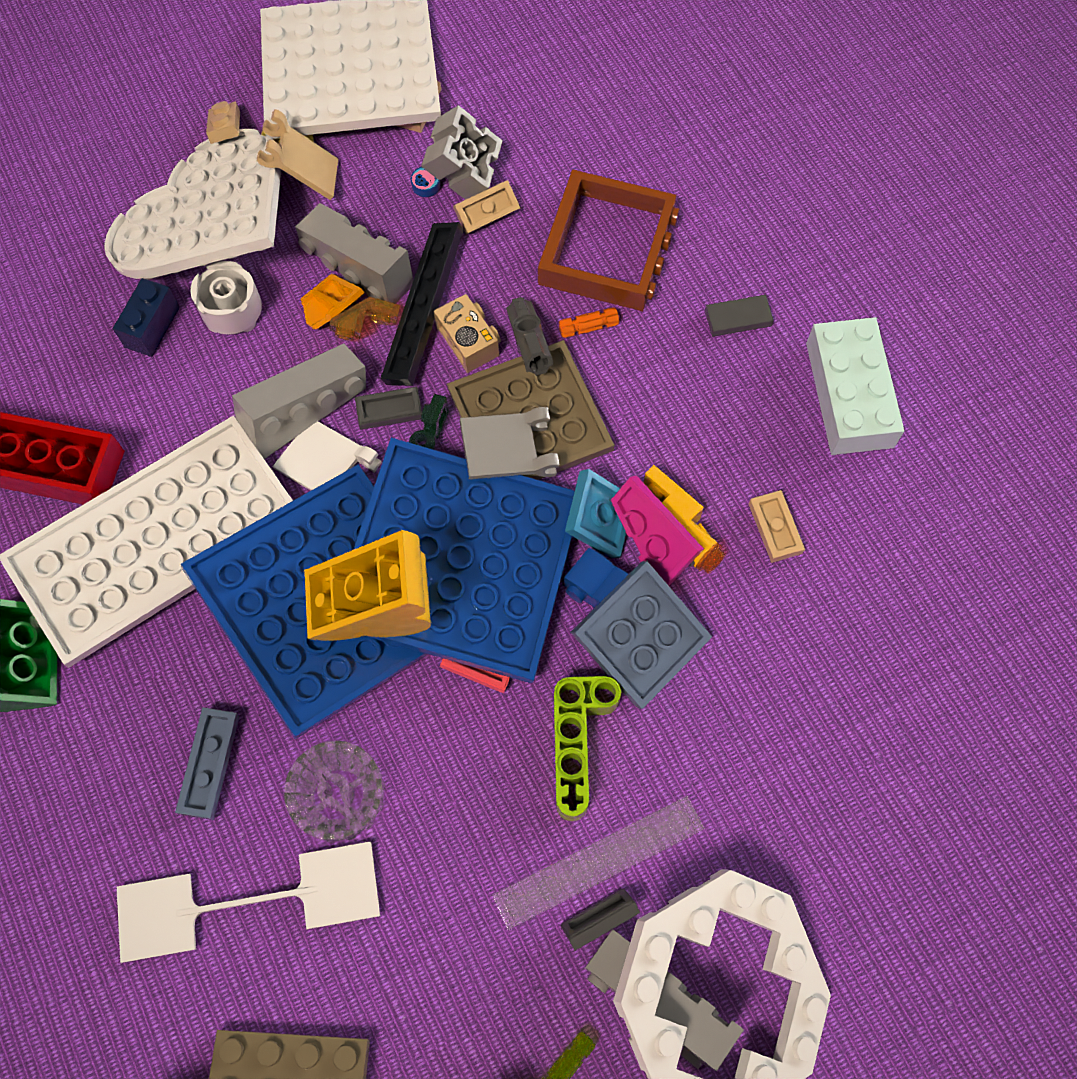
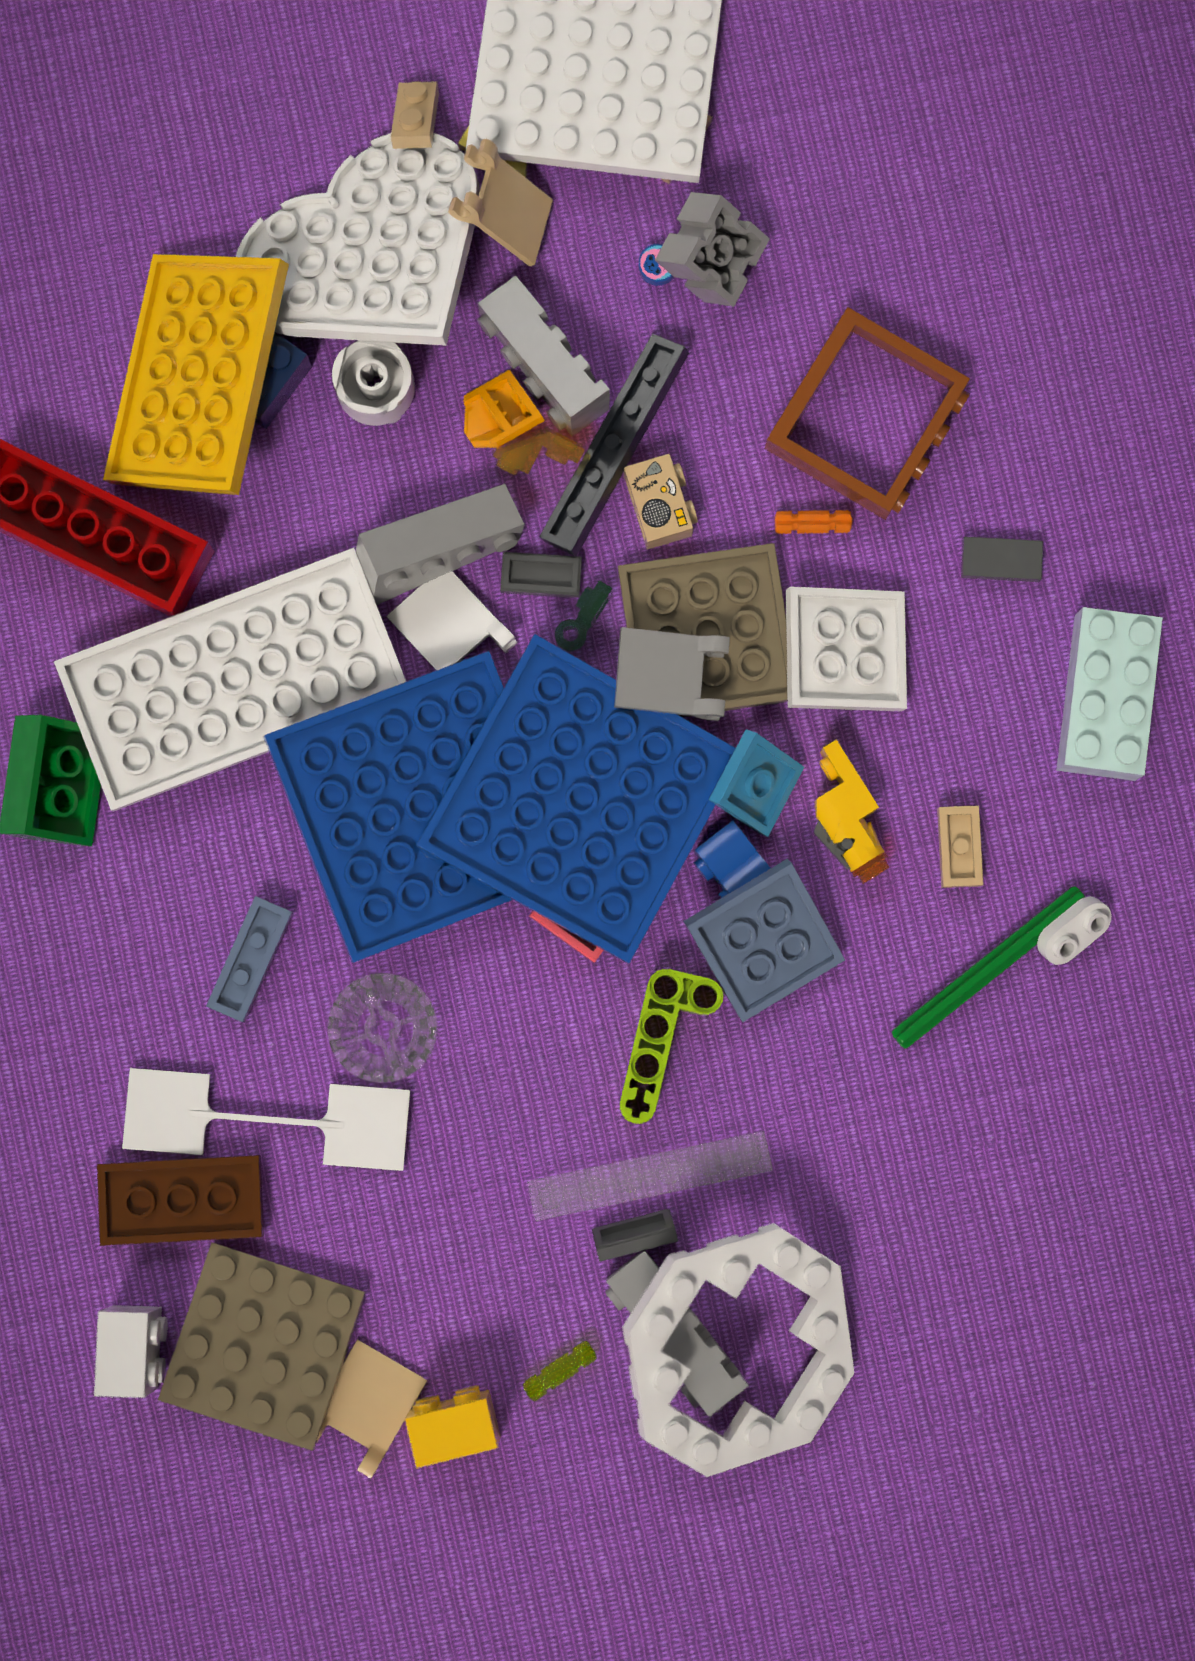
camera: 15 degrees right, 15 degrees up
yellow brick [304,530,431,641] -> none
tan plate [453,180,520,234] -> none
dark grey piece [506,297,553,376] -> none
dark pink wing [611,475,704,586] -> none
none -> reddish brown plate [97,1155,264,1246]
none -> yellow plate [103,254,289,495]
none -> white plate [786,587,907,711]
none -> green axle [891,886,1085,1049]
none -> white plate [1037,896,1111,965]

